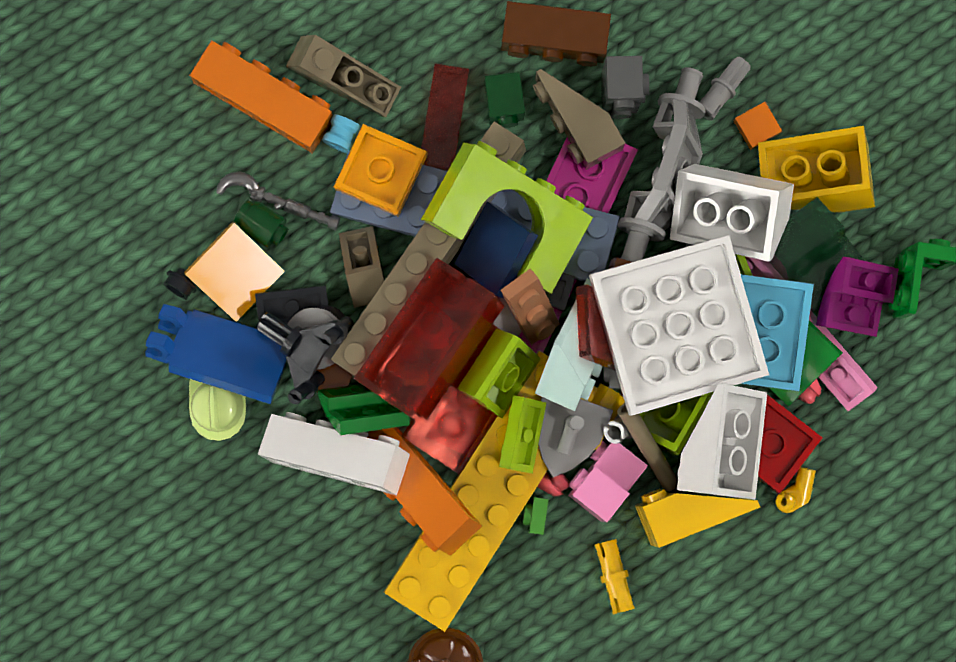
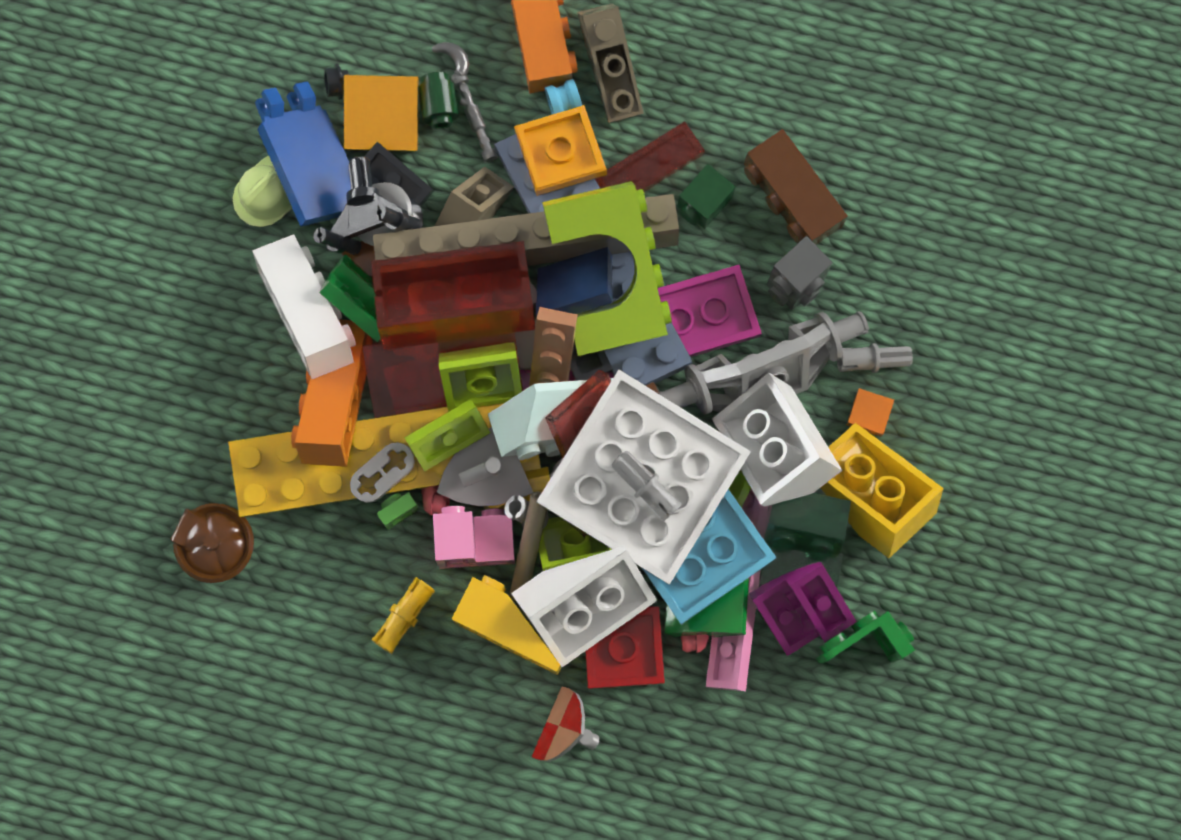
camera: 50 degrees right, 5 degrees down
dark tan slope [533,69,625,170] -> none
yellow arm [775,467,816,513] -> none
none -> light grey beam [350,442,415,503]
none -> shield [531,687,599,762]
none -> light grey axle [612,451,682,521]

